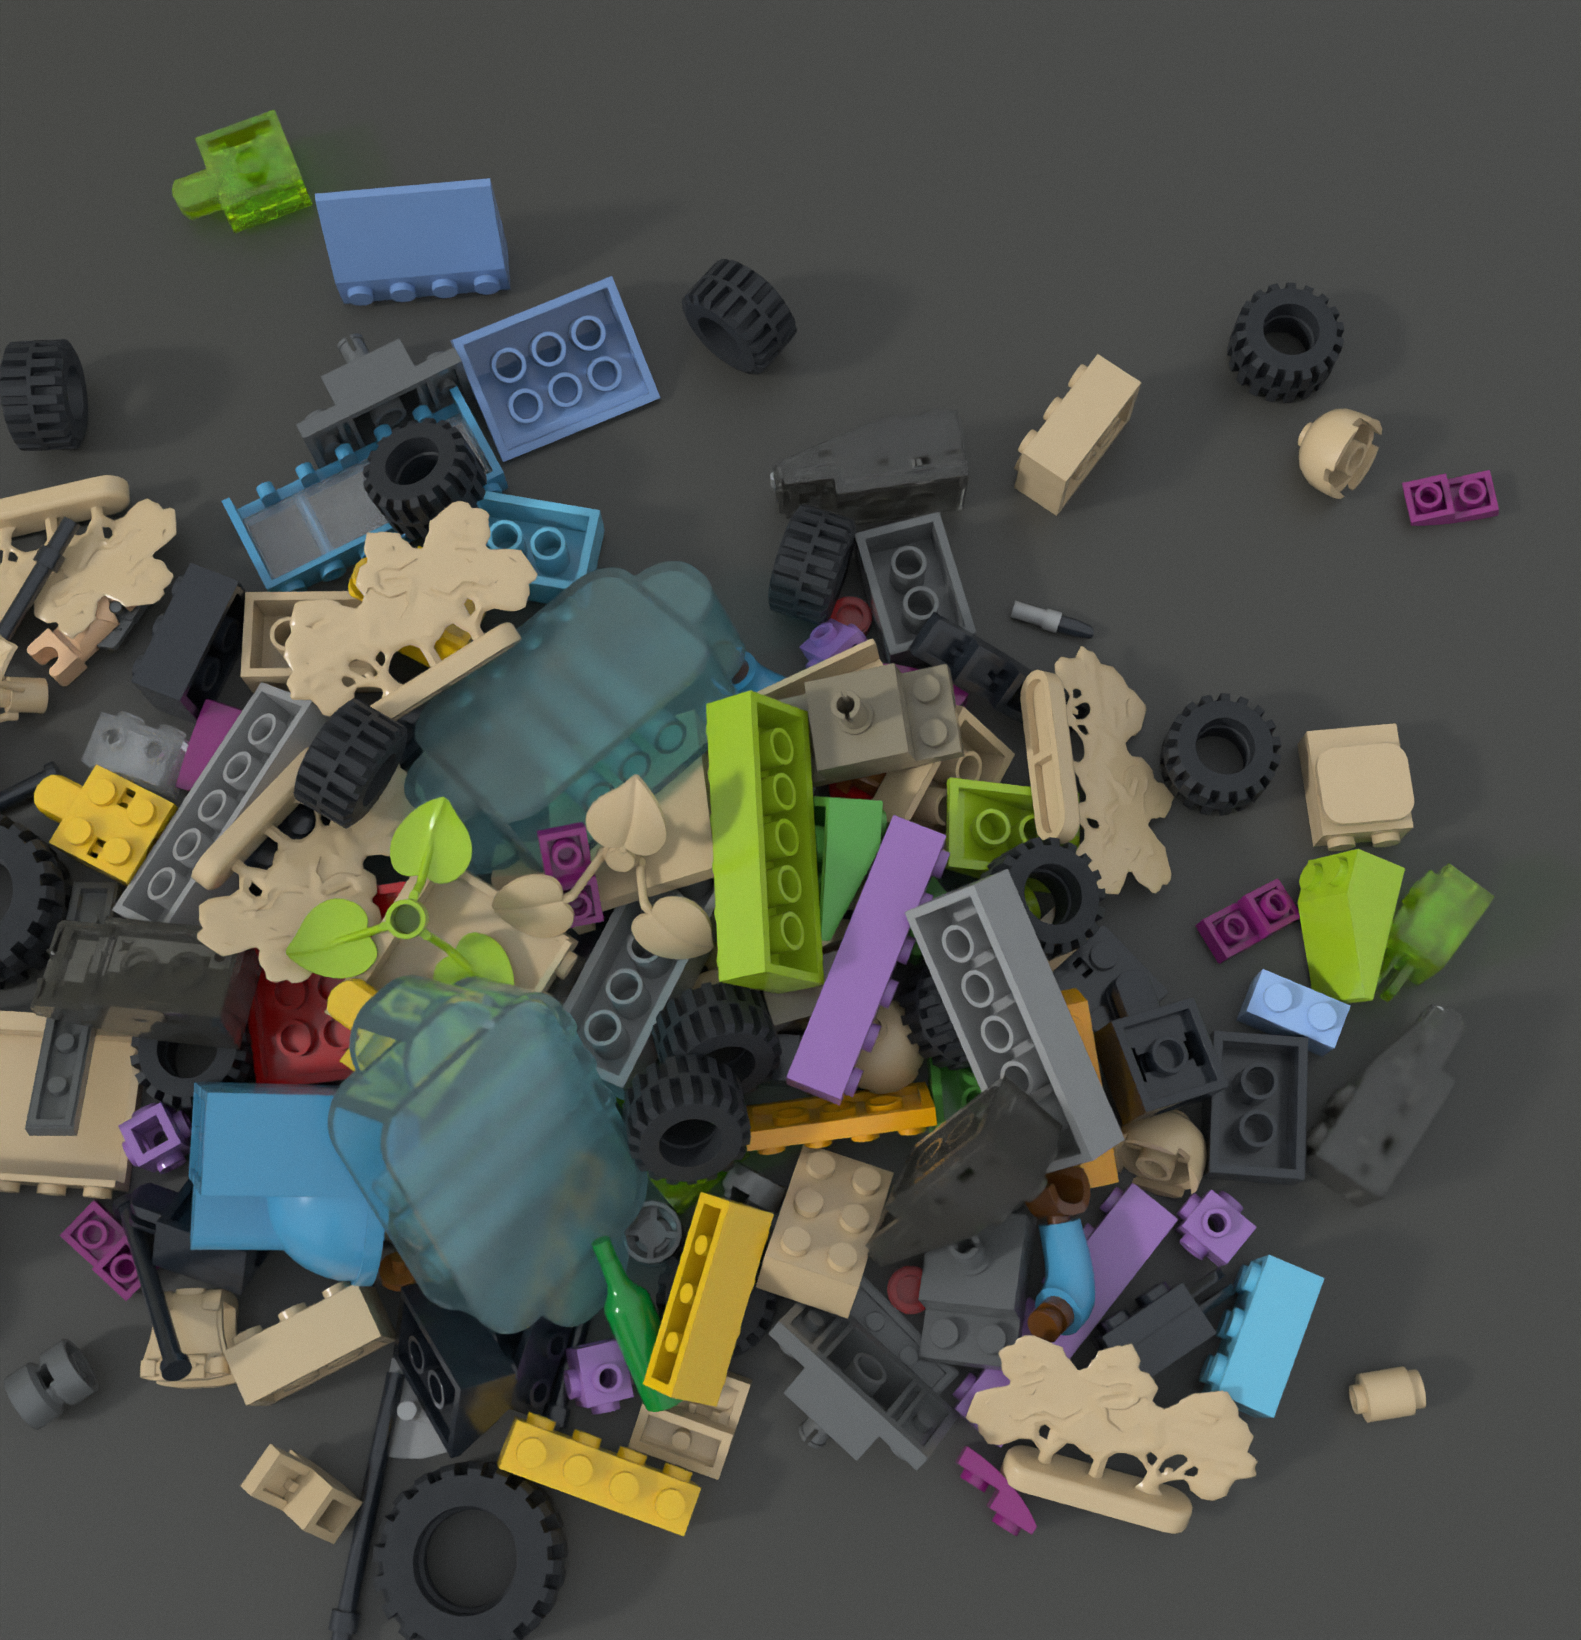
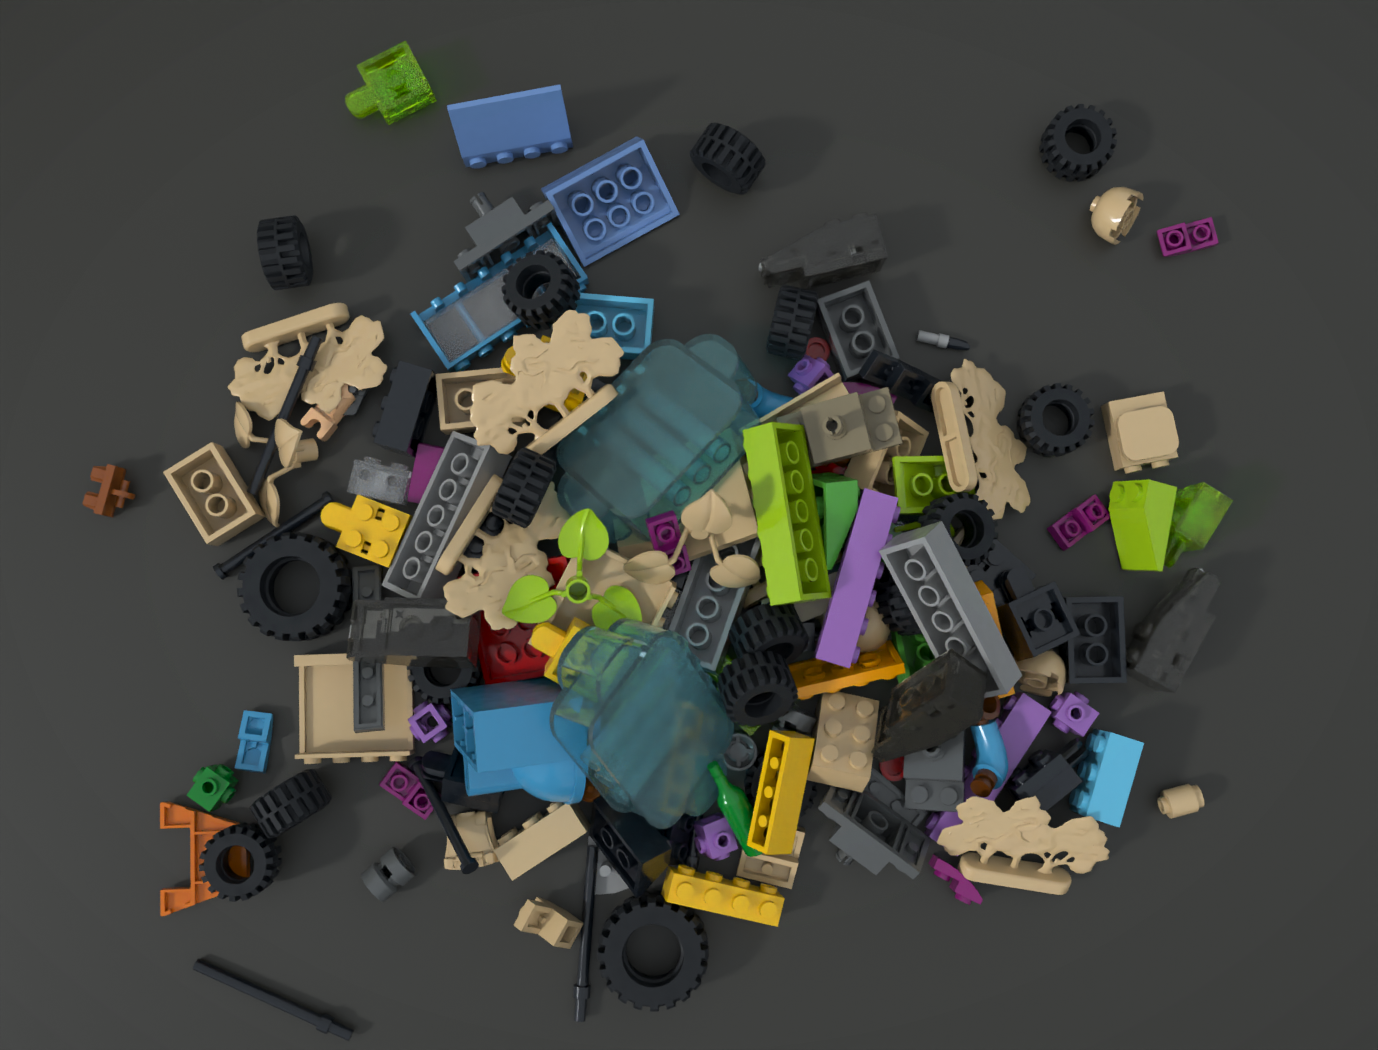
camera: 10 degrees left, 10 degrees up
tan brick [1014,354,1141,516] -> none
light blue brick [1236,969,1350,1057] -> none

